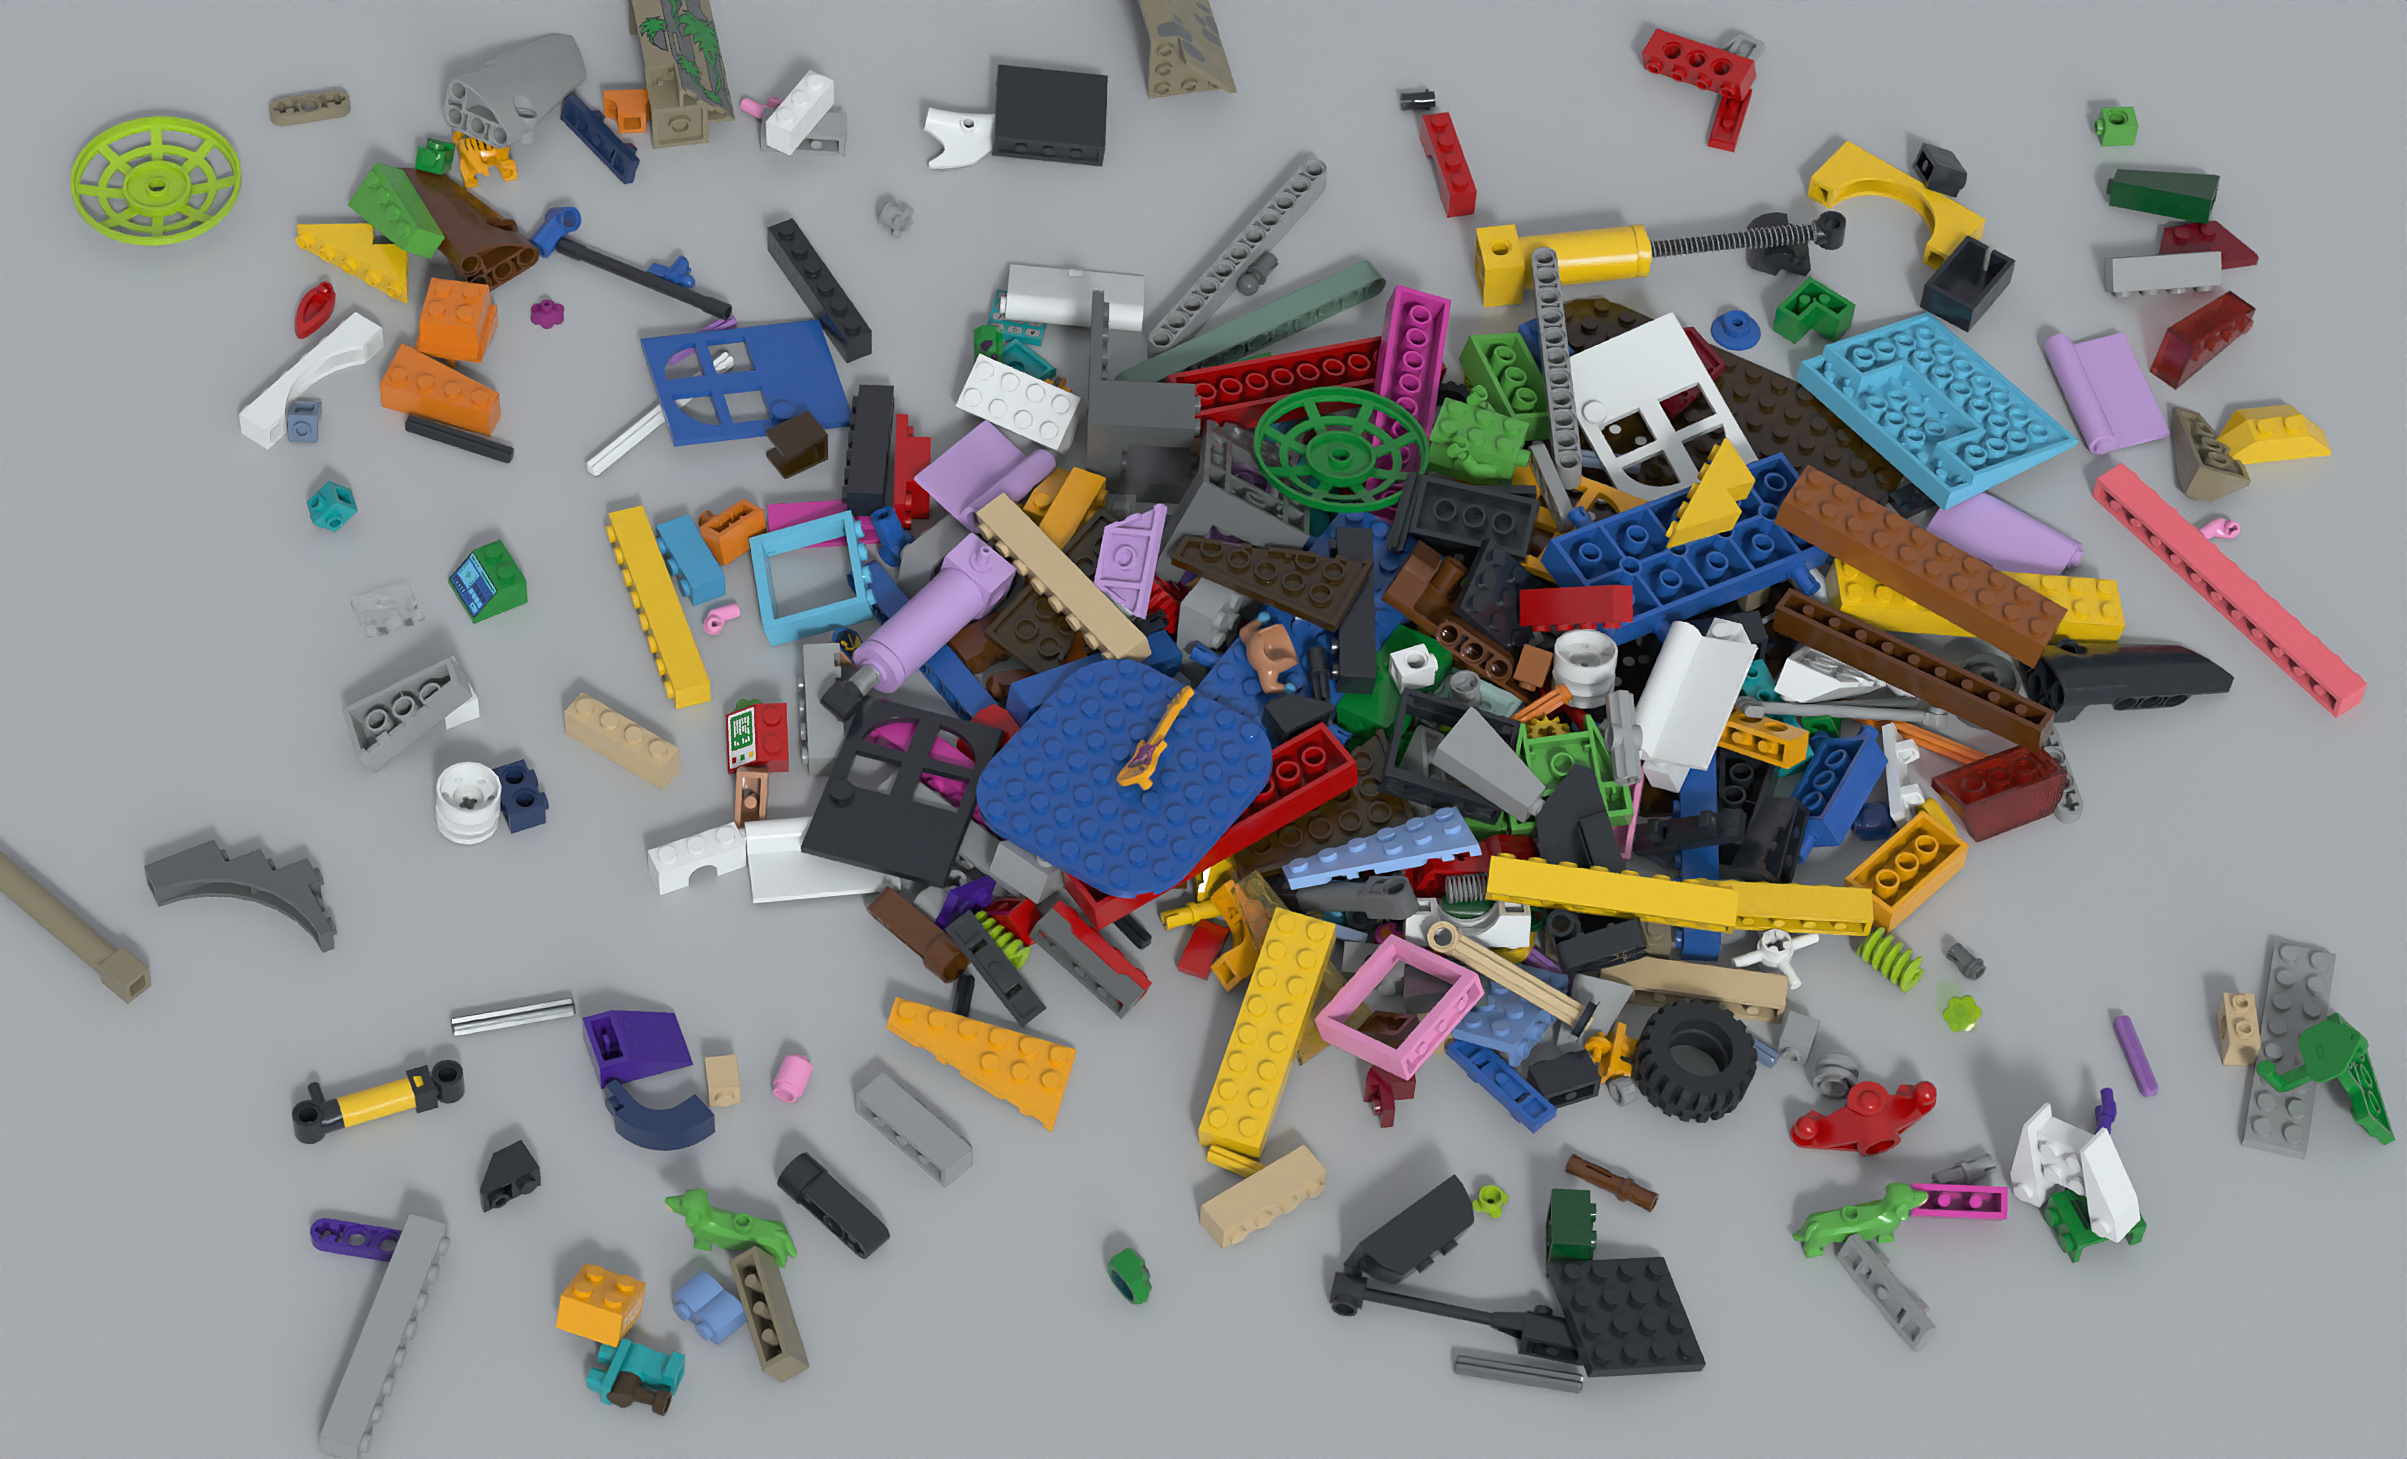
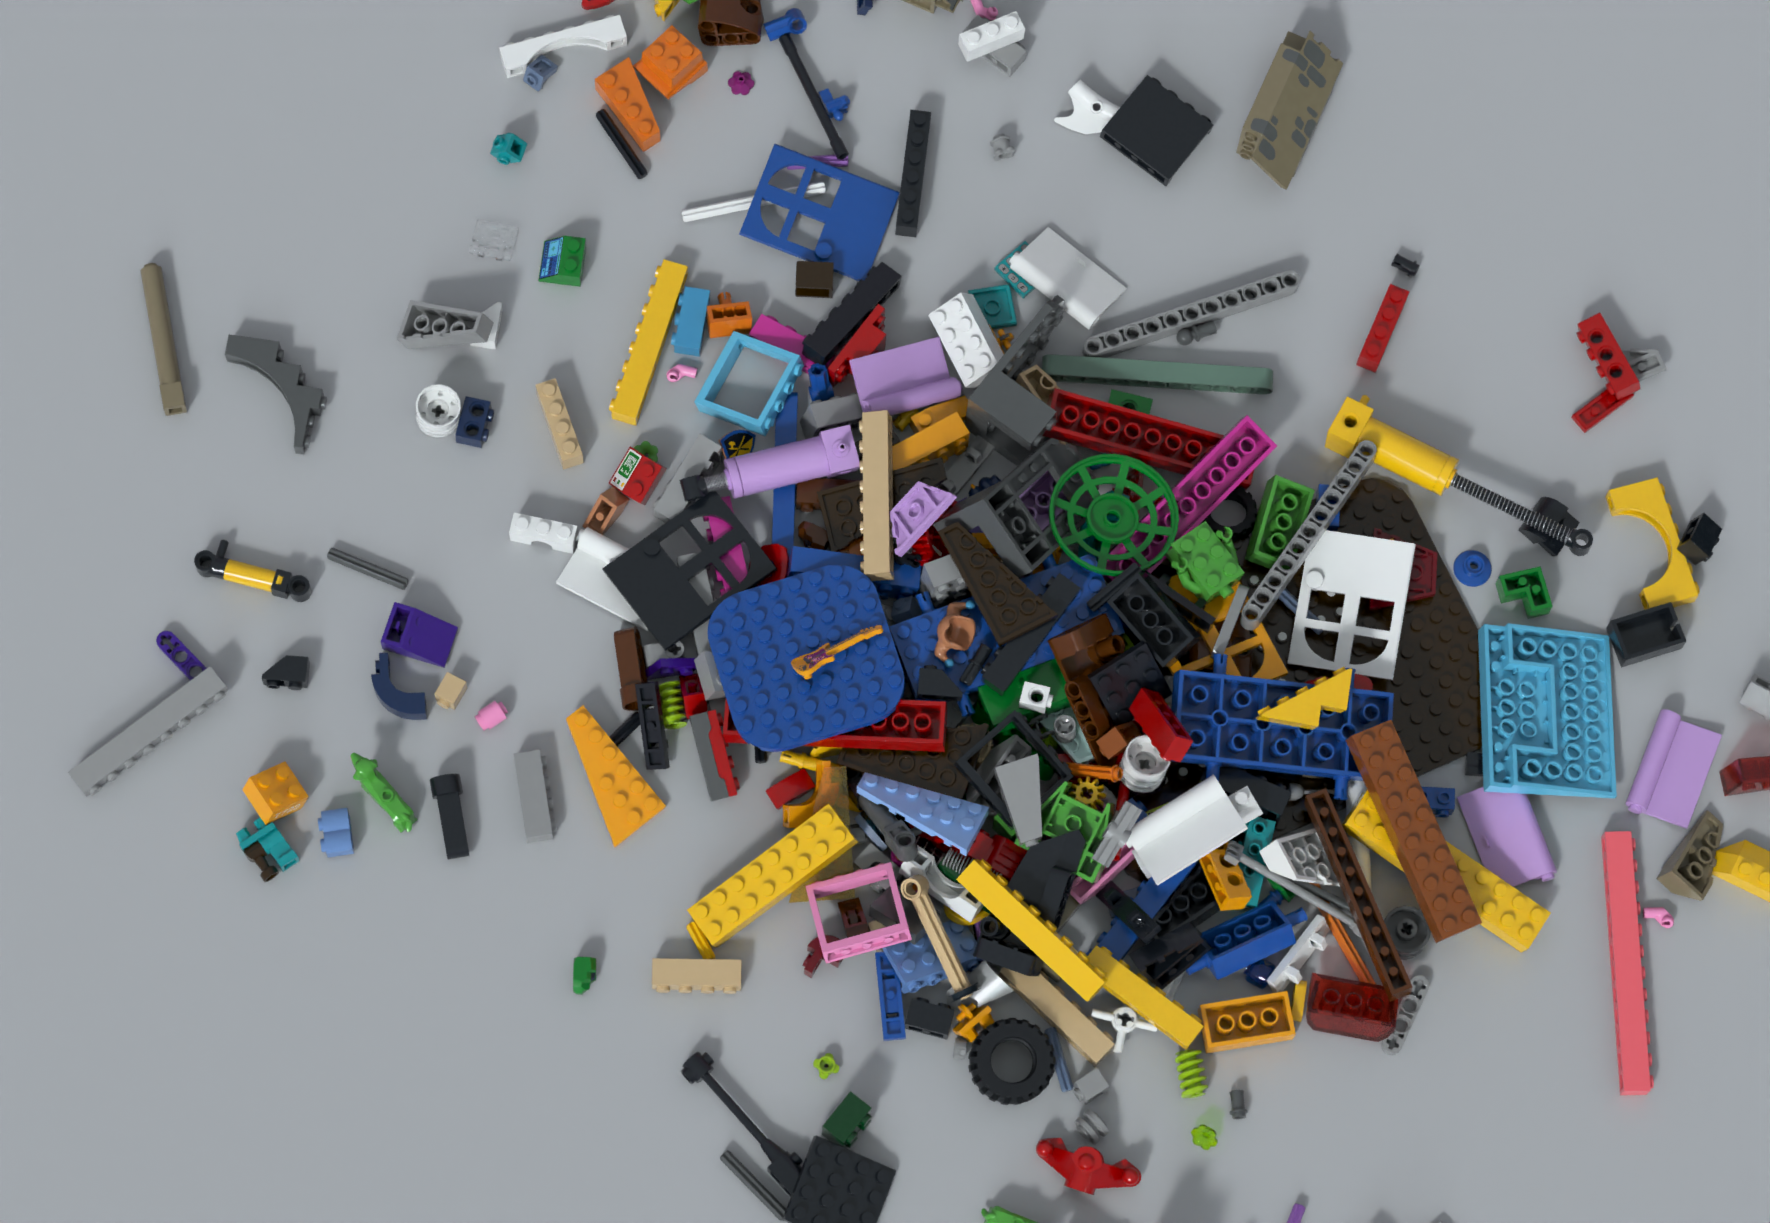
camera: 35 degrees right, 20 degrees up
dark tan brick [729,1246,810,1382] -> none
green rock [973,325,1003,364] -> none
black windscreen [1343,1174,1475,1284] -> none
reddish brown pin [1565,1153,1659,1213] -> none
black panel [2018,638,2234,723] -> none

